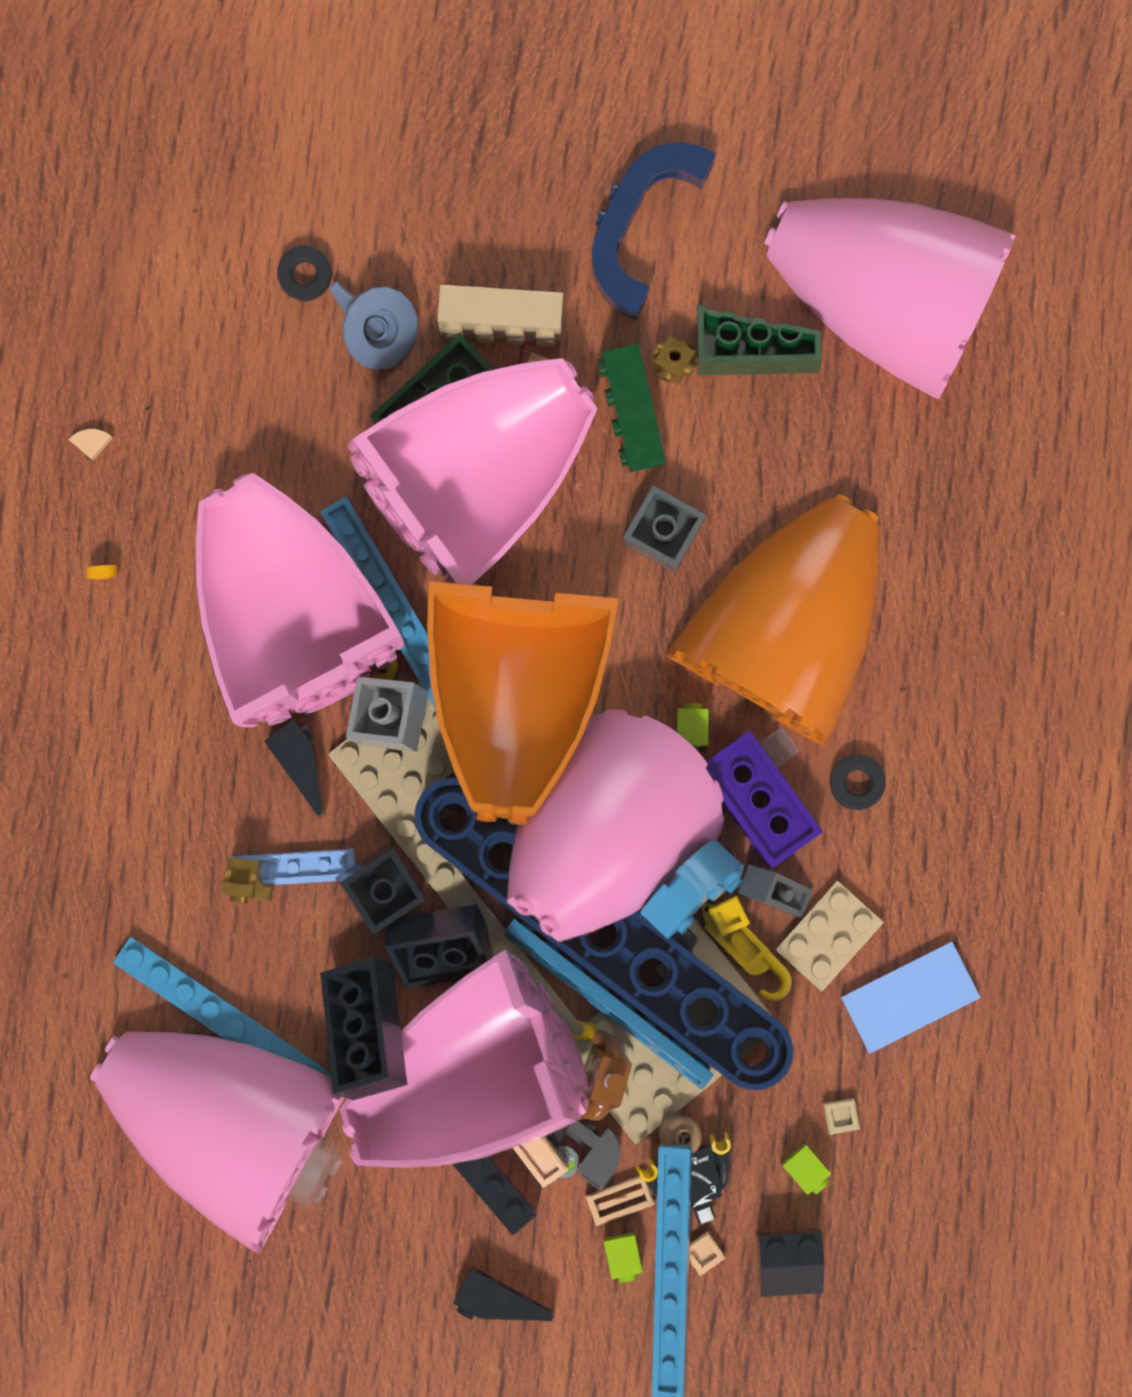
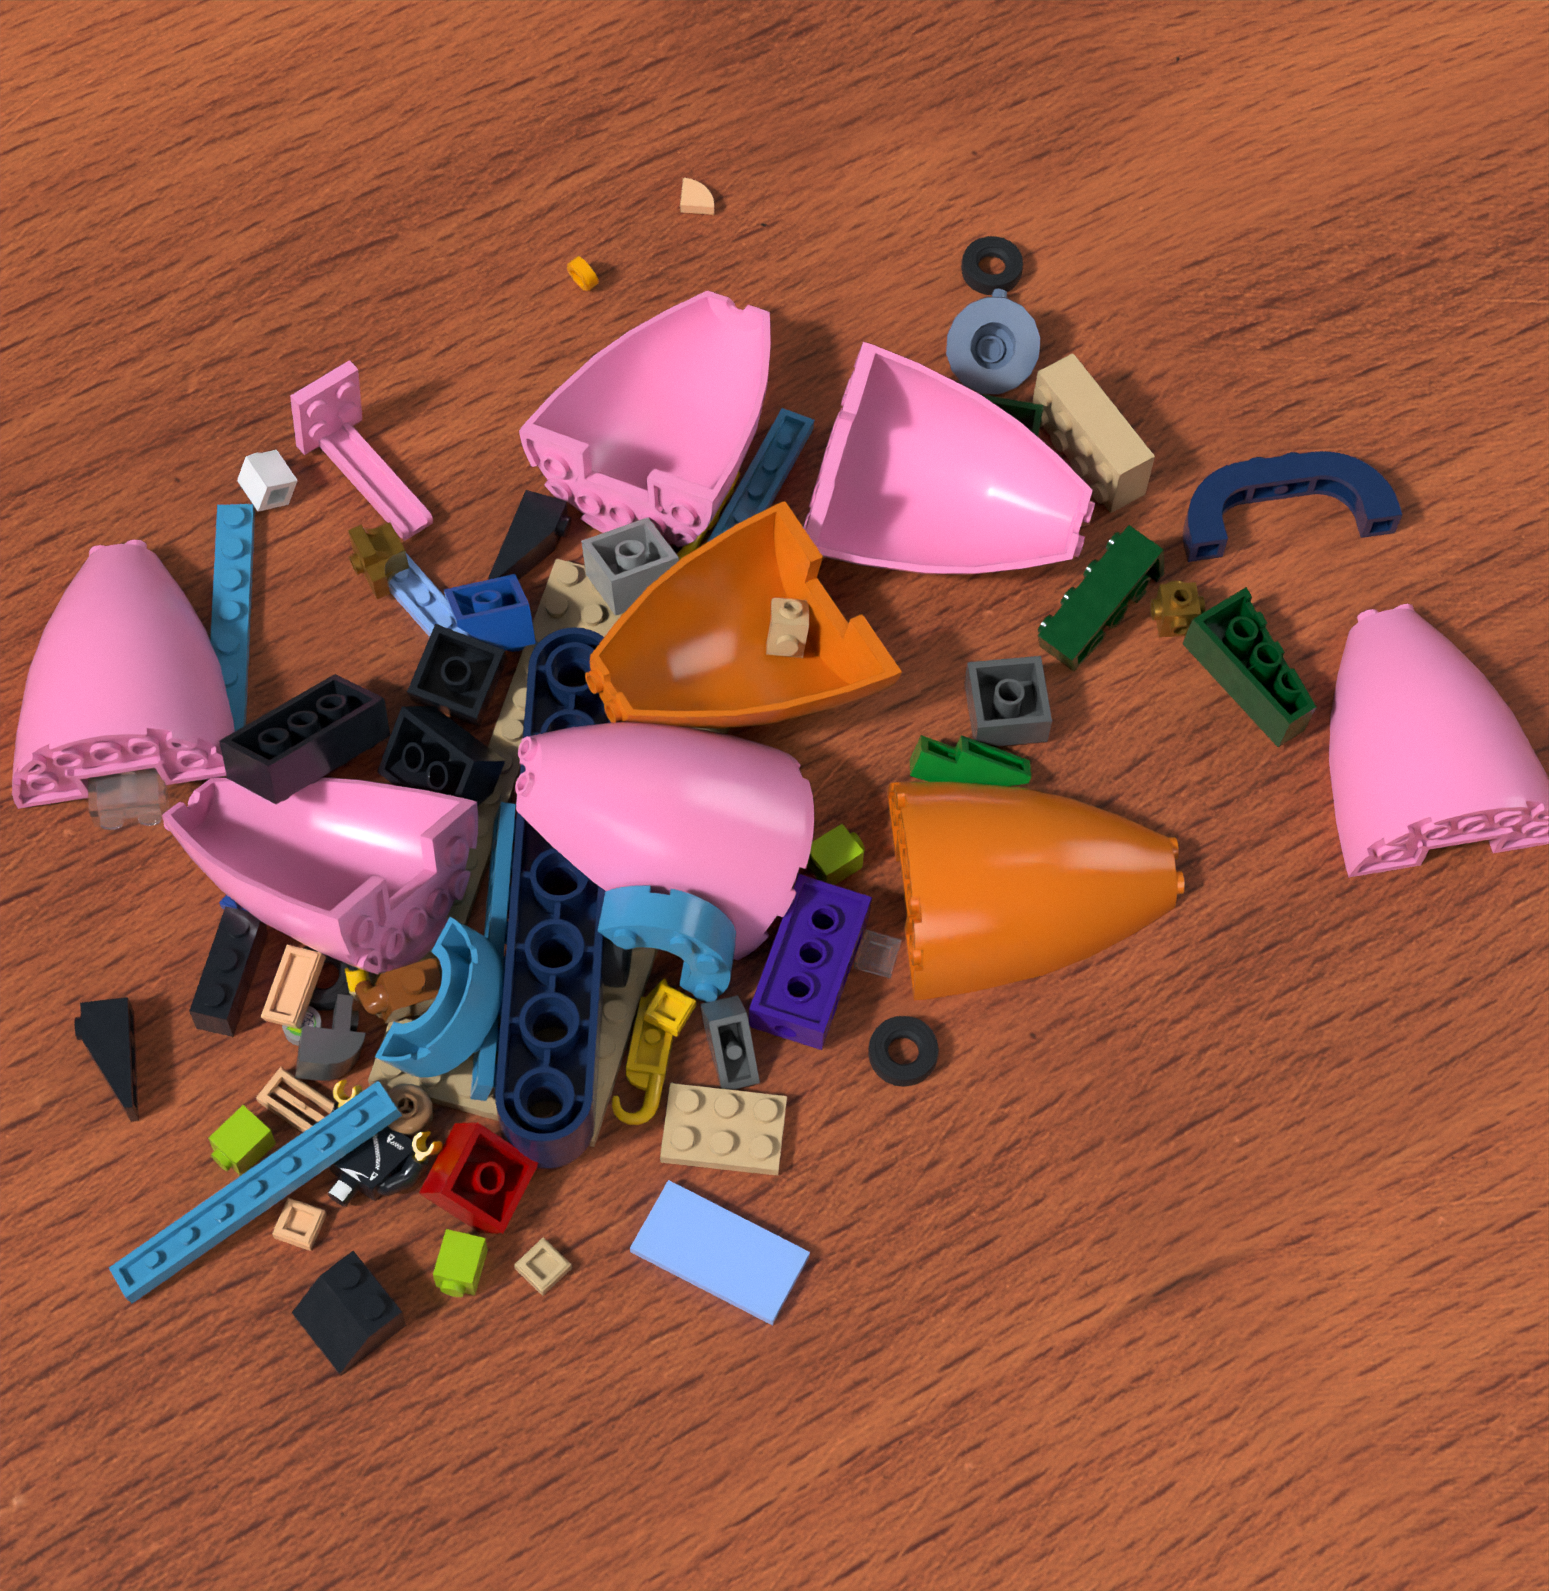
camera: 50 degrees right, 20 degrees down
none -> white brick [237,450,298,512]
none -> bright pink bracket [290,360,433,541]
none -> dark azure brick [375,917,504,1078]
none -> red brick [419,1122,539,1234]
none -> blue slope [444,574,536,652]
none -> tan bracket [766,597,809,658]
none -> green slope [910,735,1031,786]

